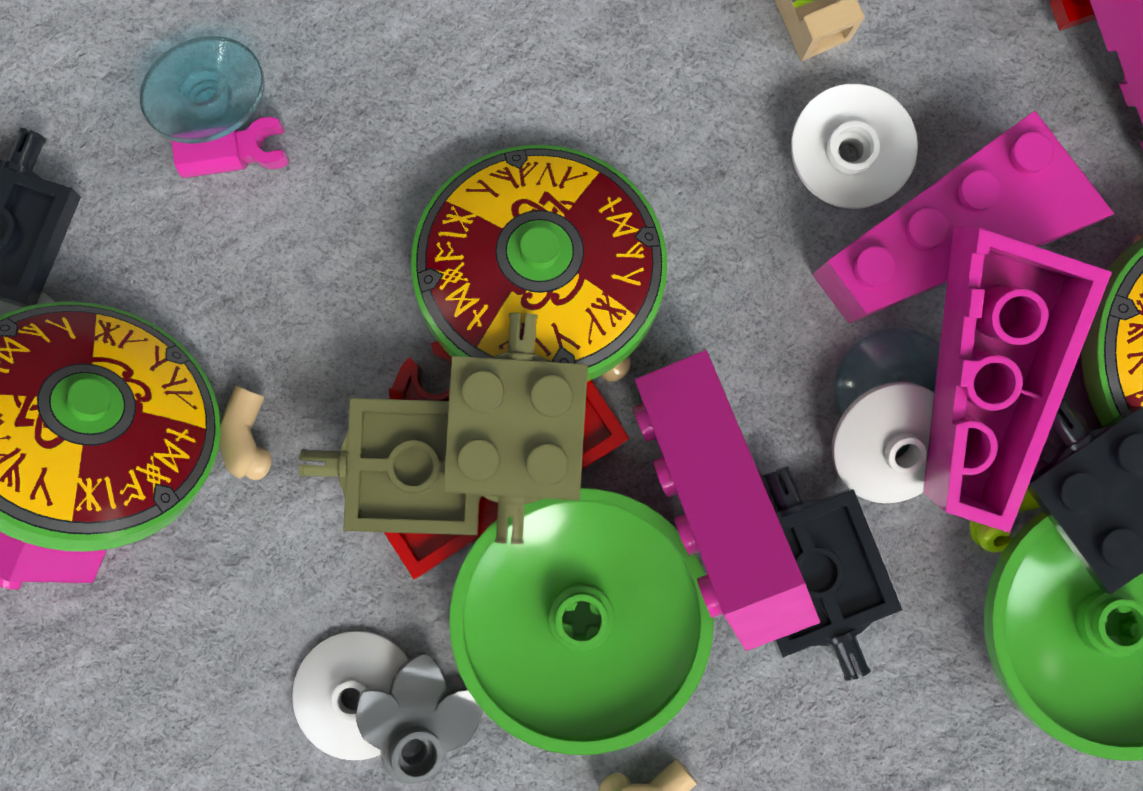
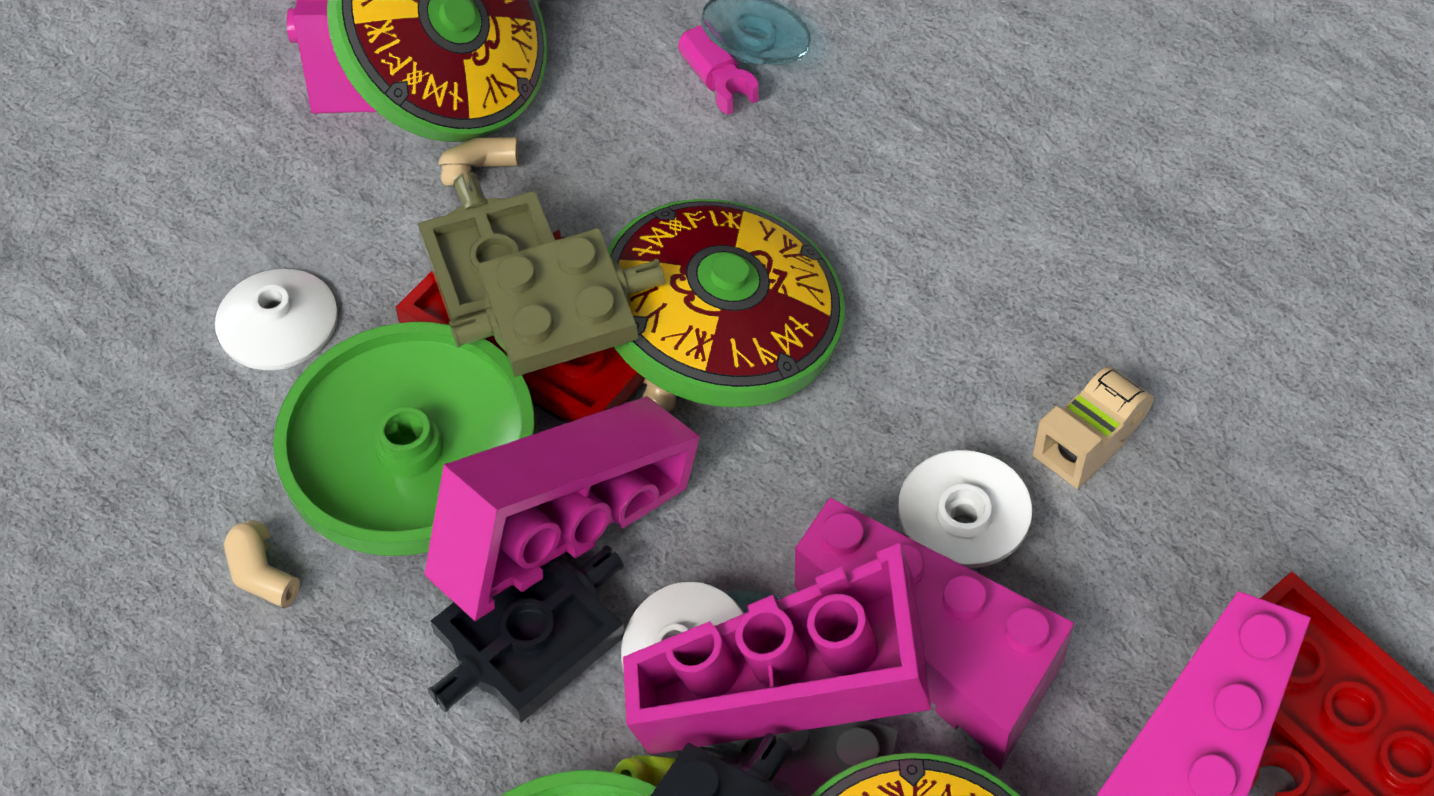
camera: 70 degrees right, 30 degrees down
dark grey plate [356,653,483,784] -> none

